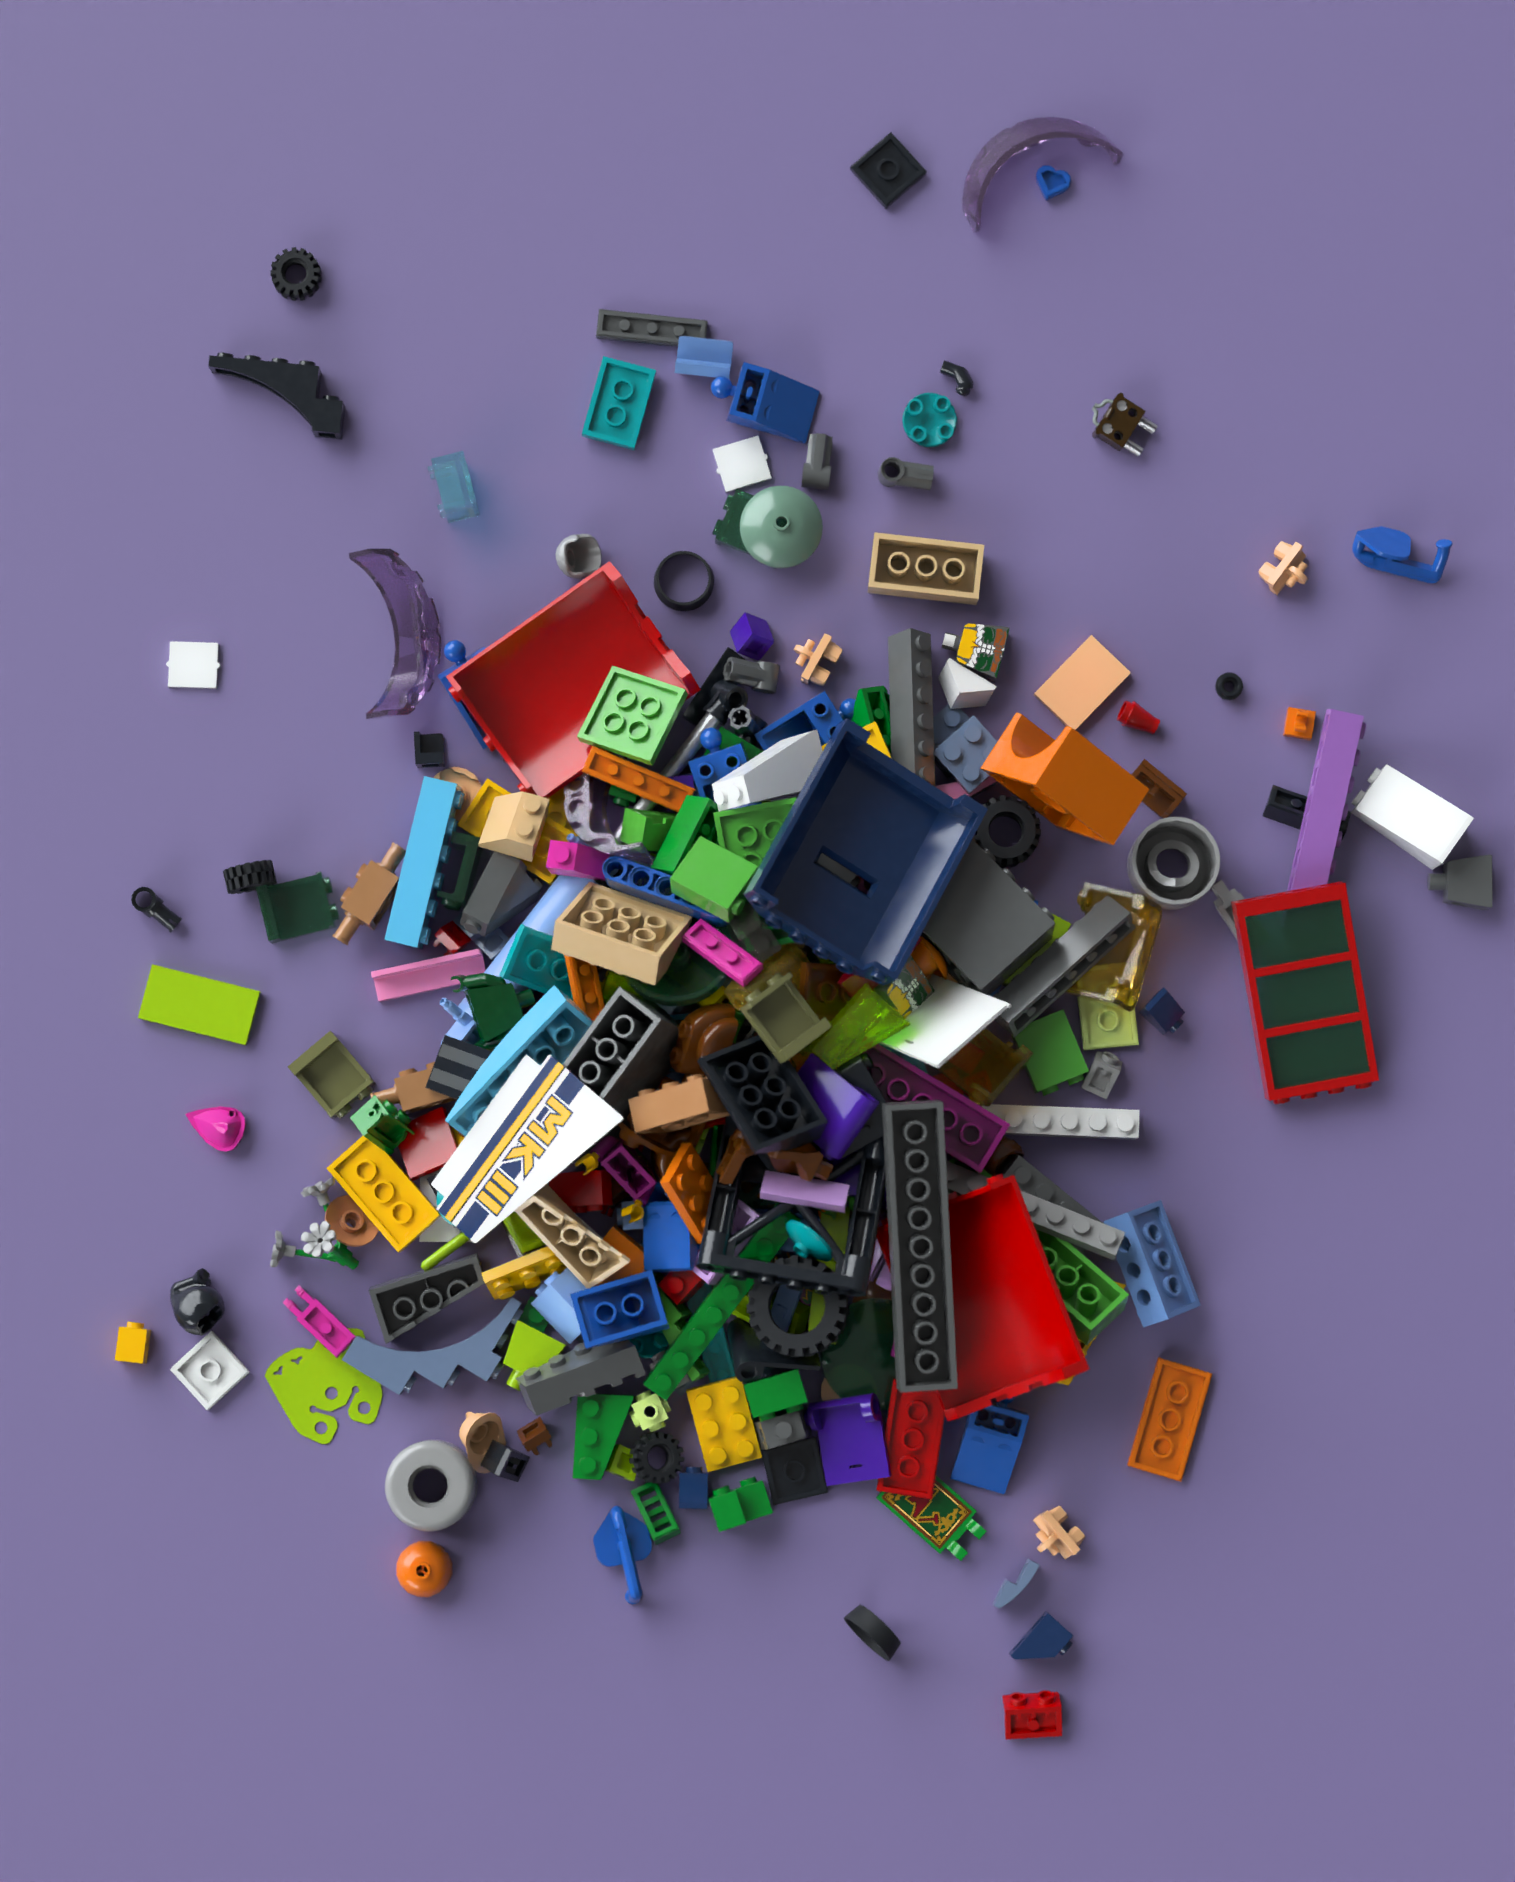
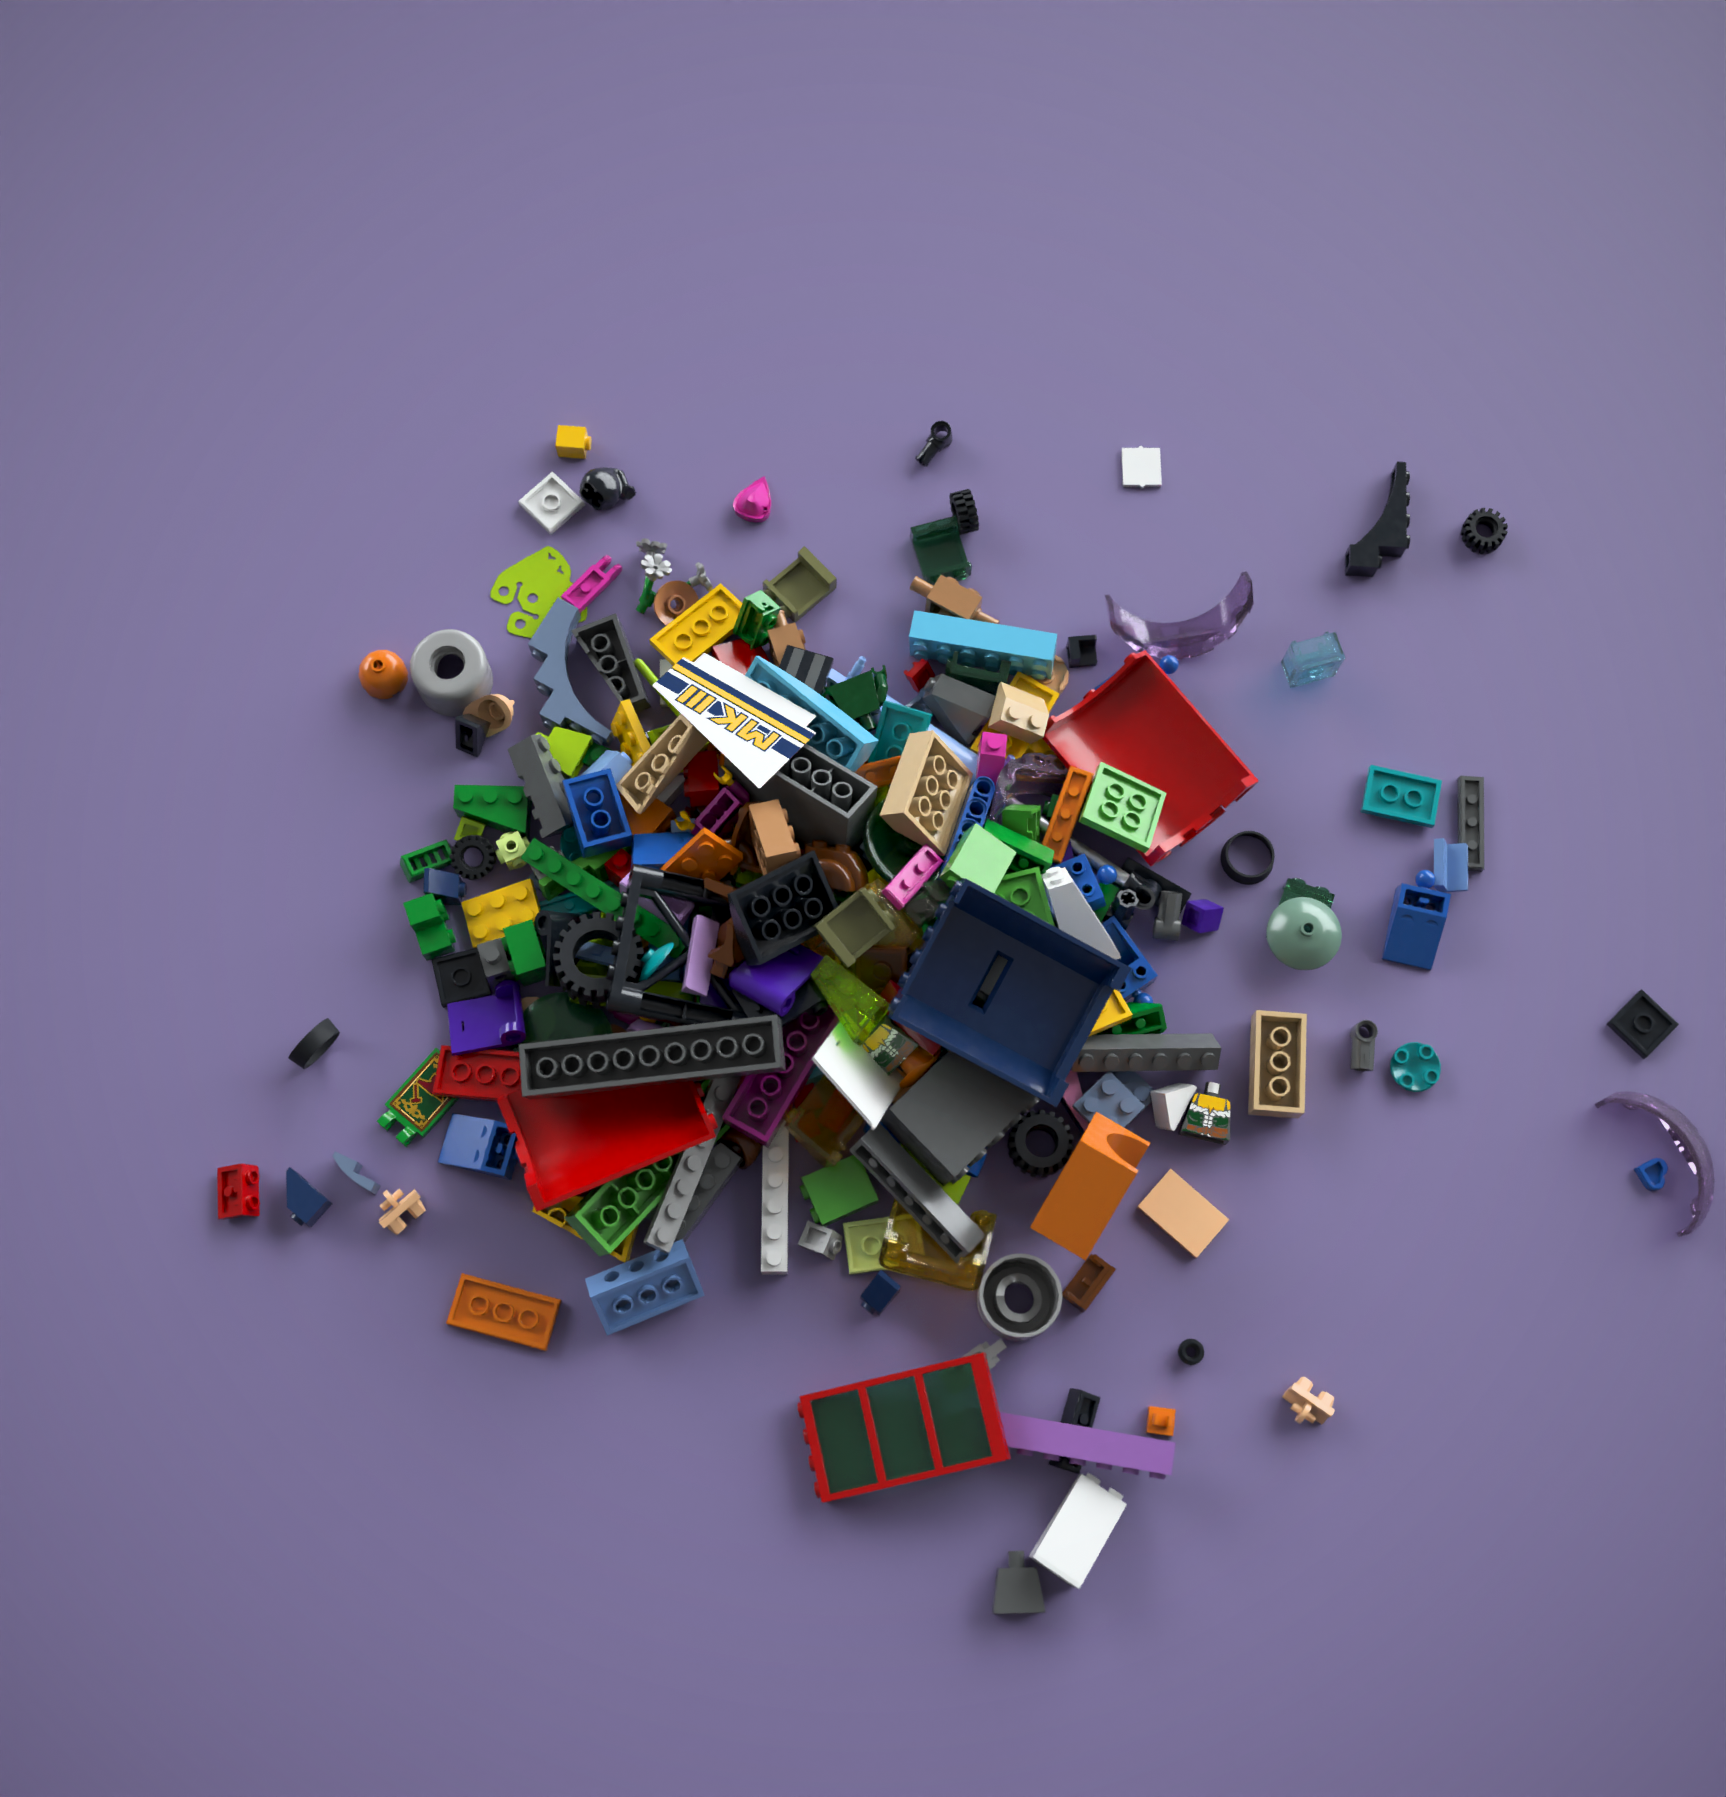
camera: 90 degrees right, 10 degrees down
lime tile [138,964,261,1046] -> none
bright pink panel [371,948,486,1002] -> none
reddish brown tile [516,1417,552,1456] -> none
light grey hair [555,534,602,579] -> none
blue piece [593,1506,652,1604] -> none
white piece [713,436,772,493] -> none
light nougat hips [793,633,843,686] -> none
dark grey piece [801,433,833,490] -> none
black arm [940,360,974,396] -> none
dark brown piece [1091,393,1157,456] -> none
red cone [1117,701,1160,734] -> none
blue piece [1352,526,1452,583] -> none

